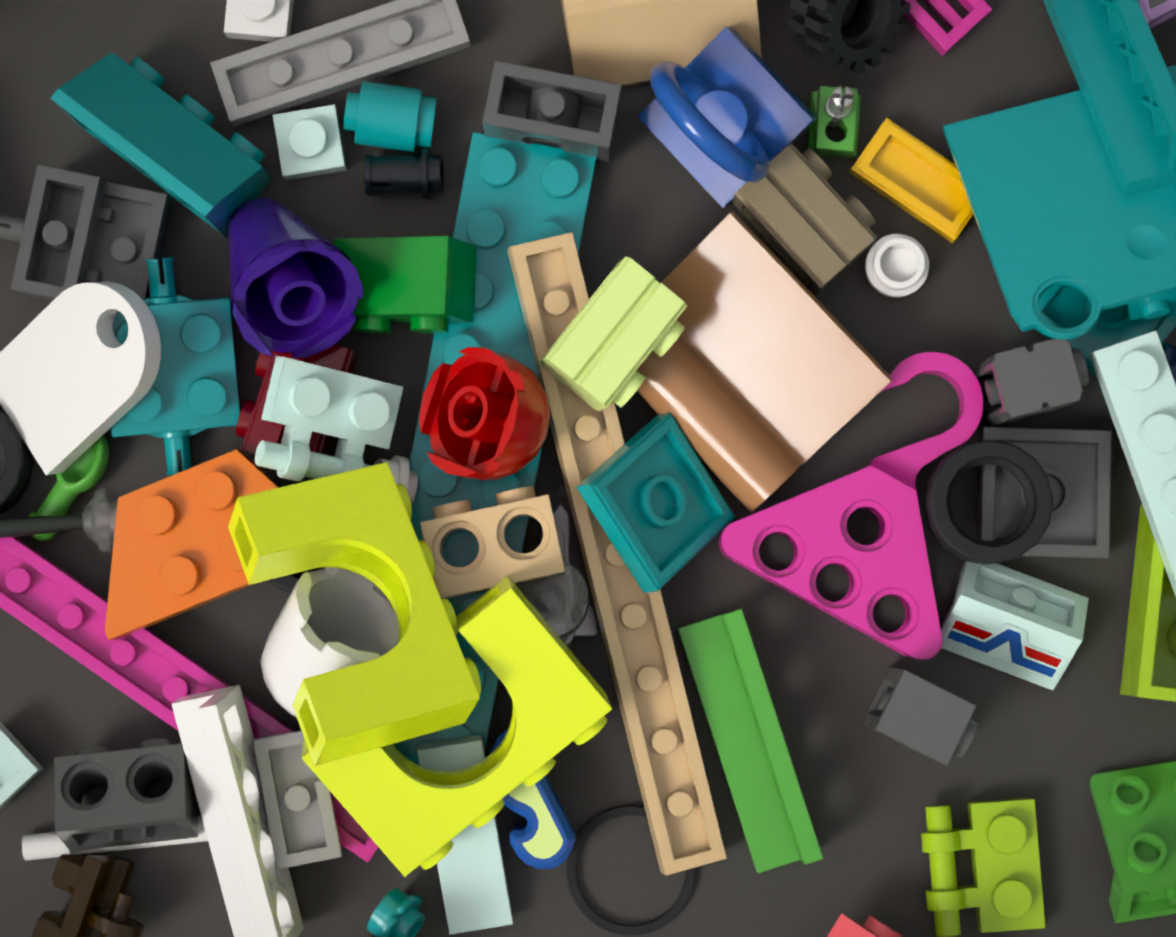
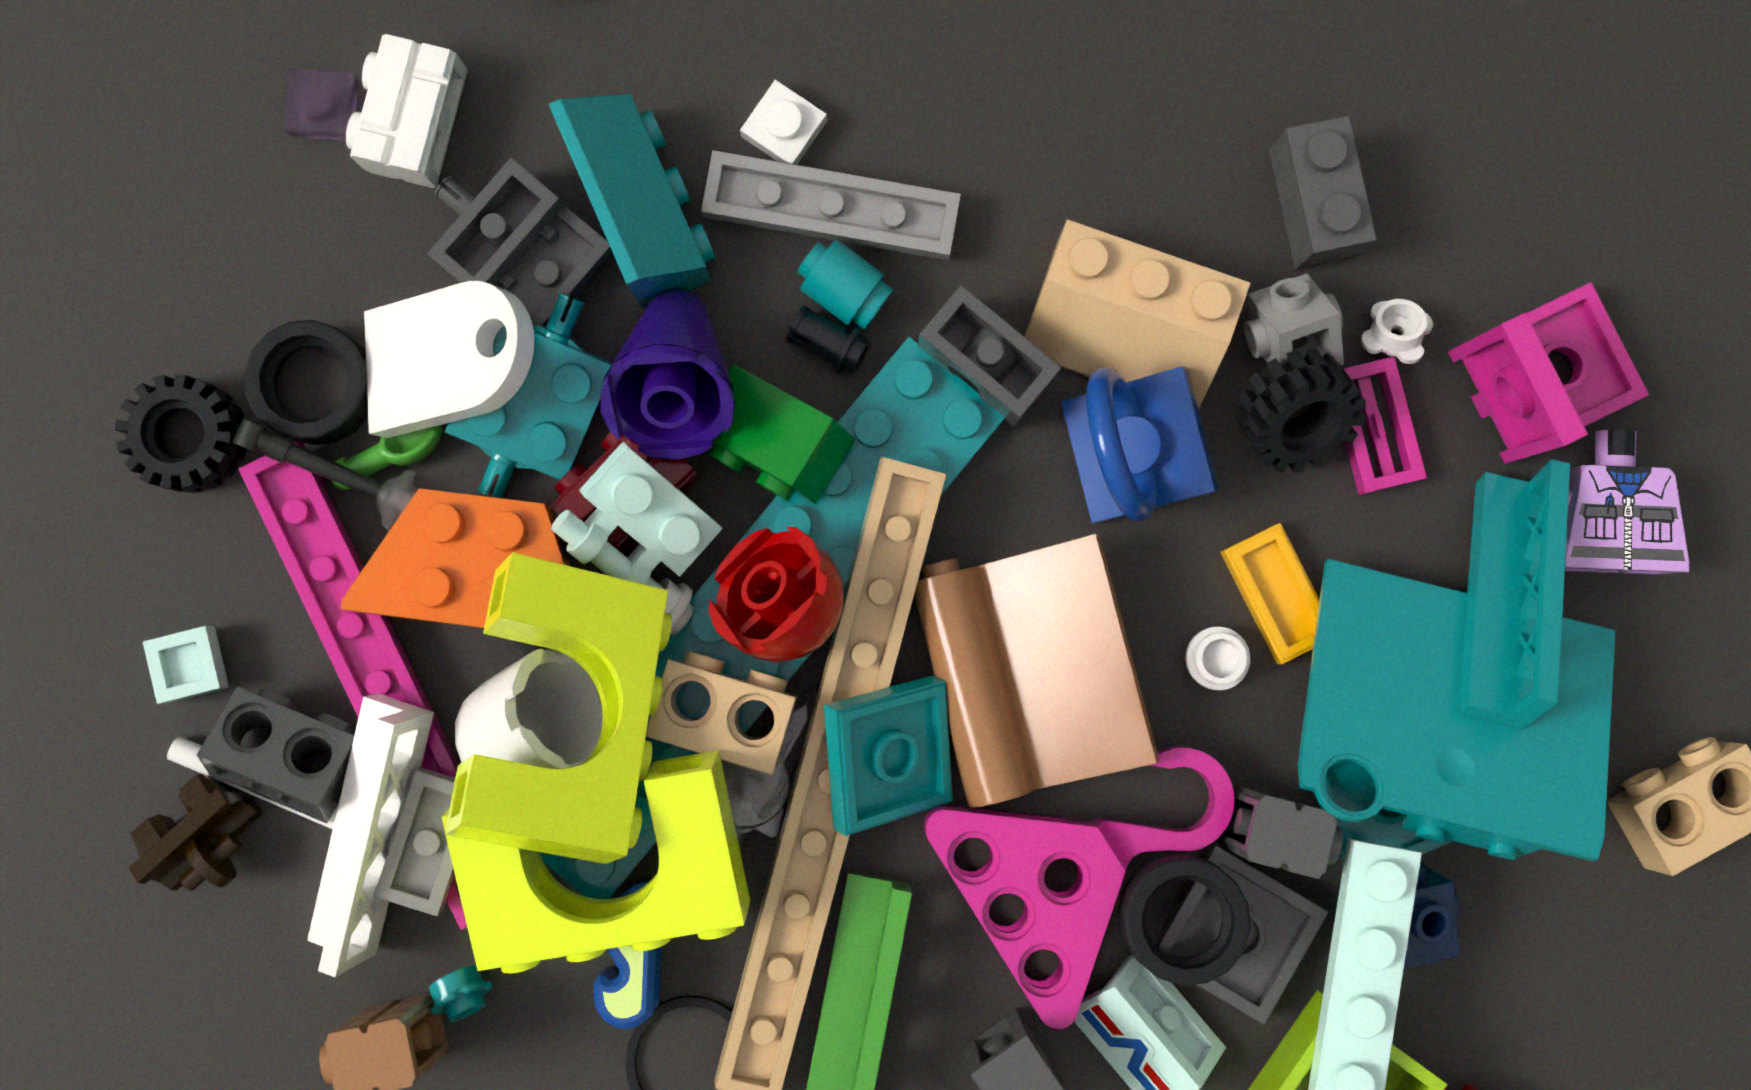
camera: 25 degrees right, 0 degrees up
light aqua plate [273,104,347,181] -> none
light aqua tile [417,734,513,935] -> none
yellowish green brick [539,256,687,411] -> none
dark tan brick [732,143,878,295] -> none
bright green piece [807,85,861,158] -> none

